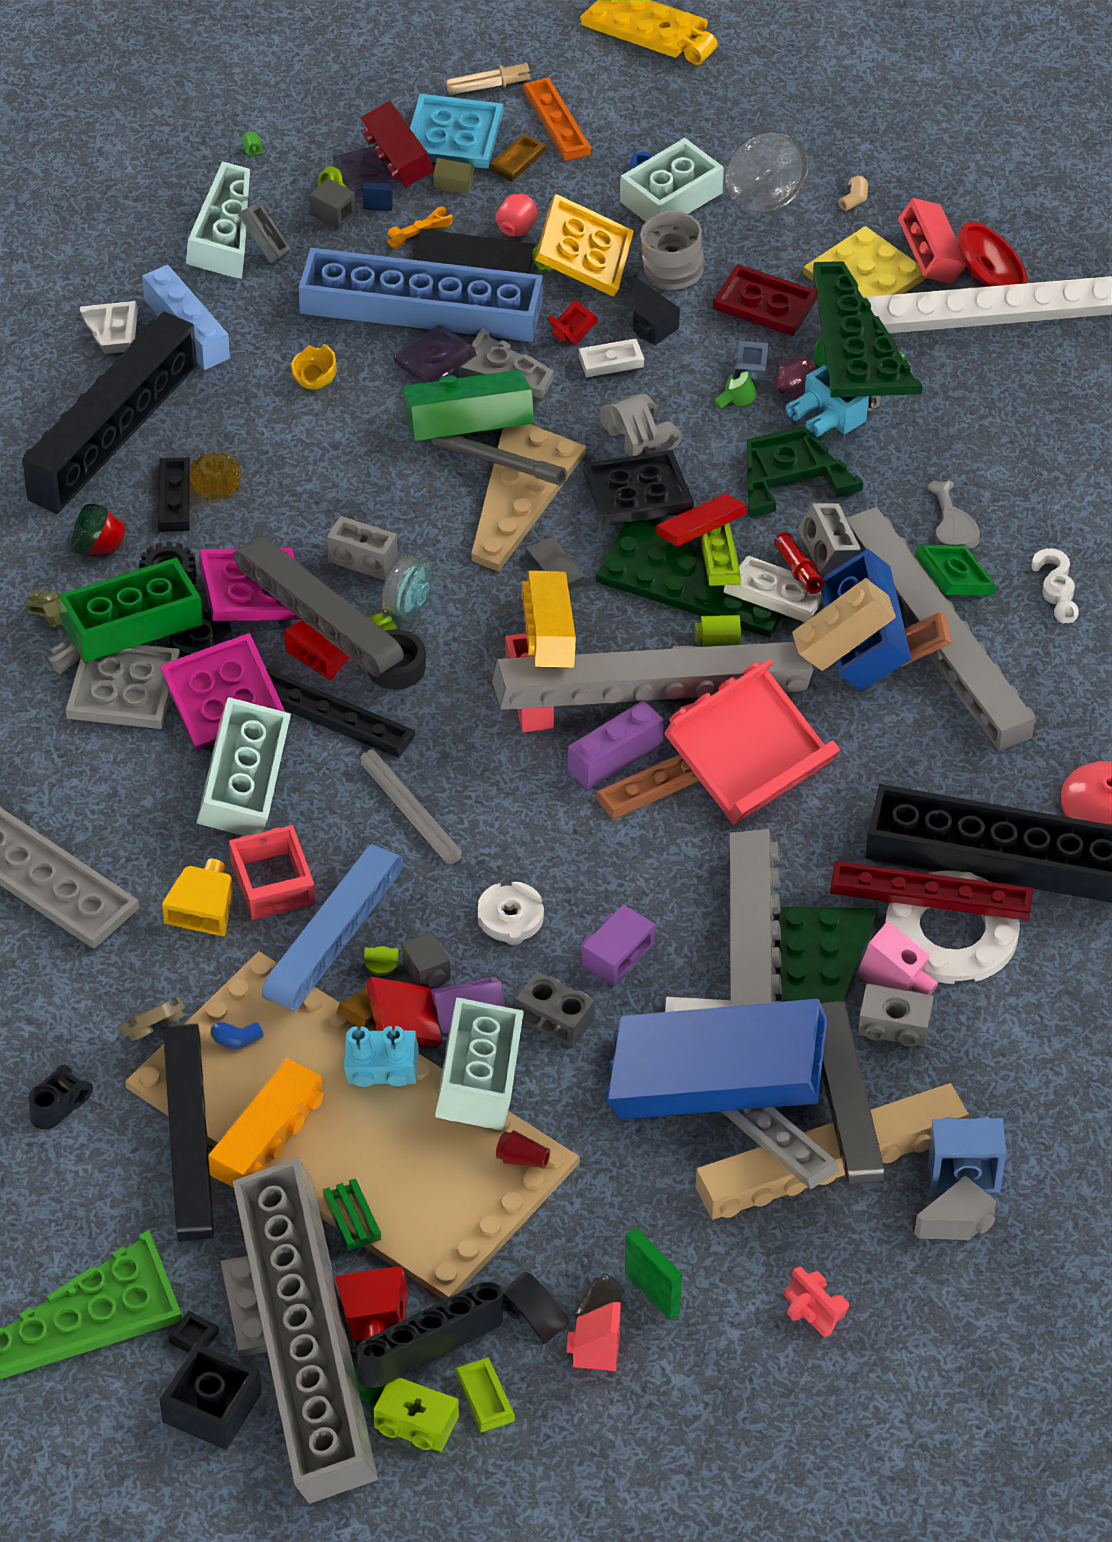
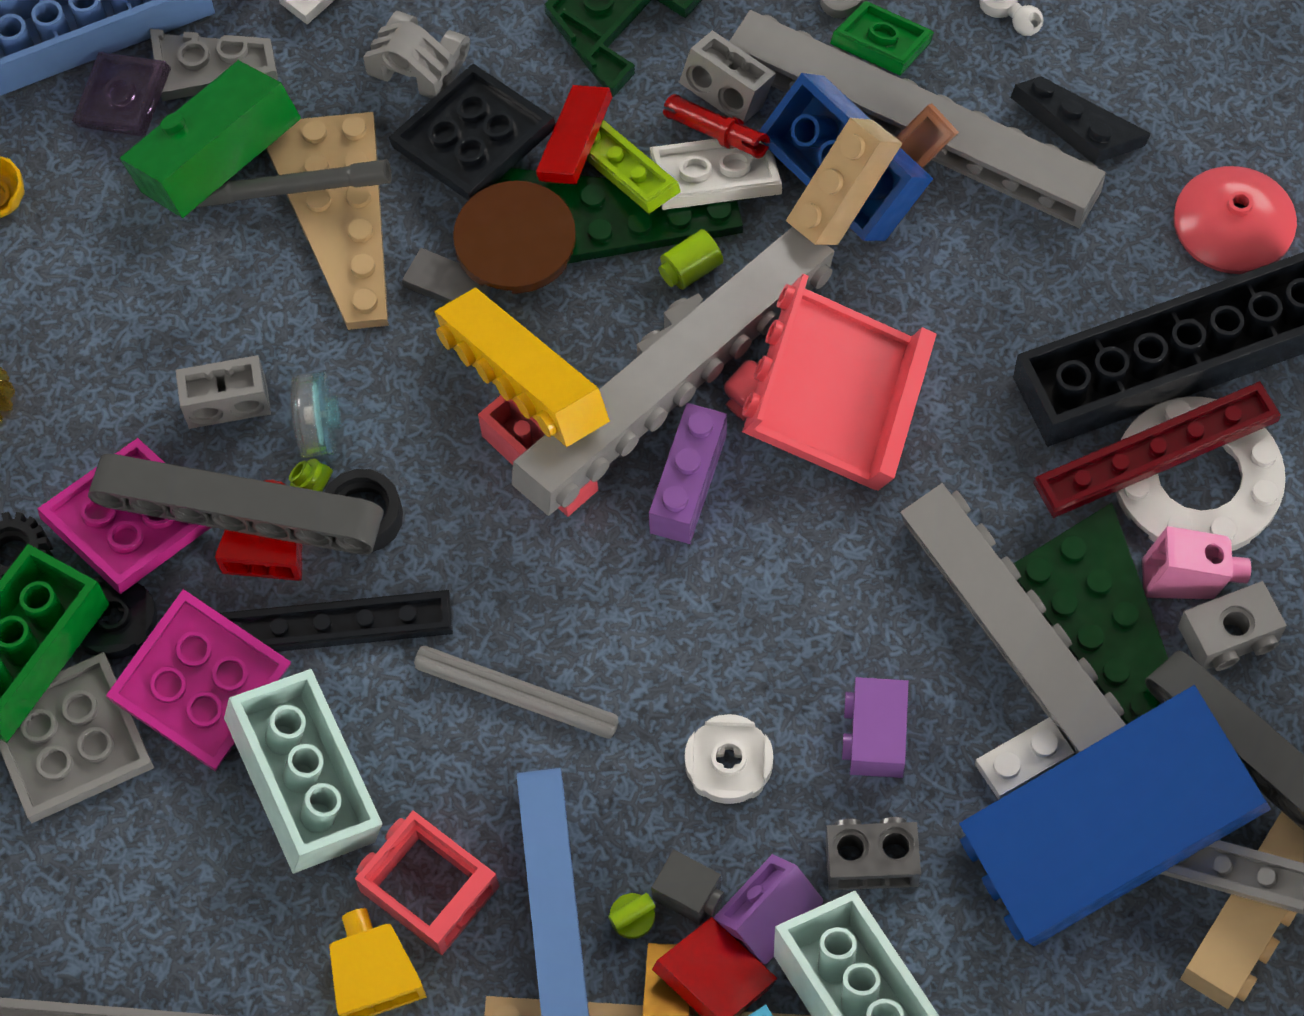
camera: 30 degrees left, 15 degrees up
nougat tile [596,754,699,820] -> none
none -> reddish brown tile [453,181,576,294]
none -> black wing [1010,76,1151,164]

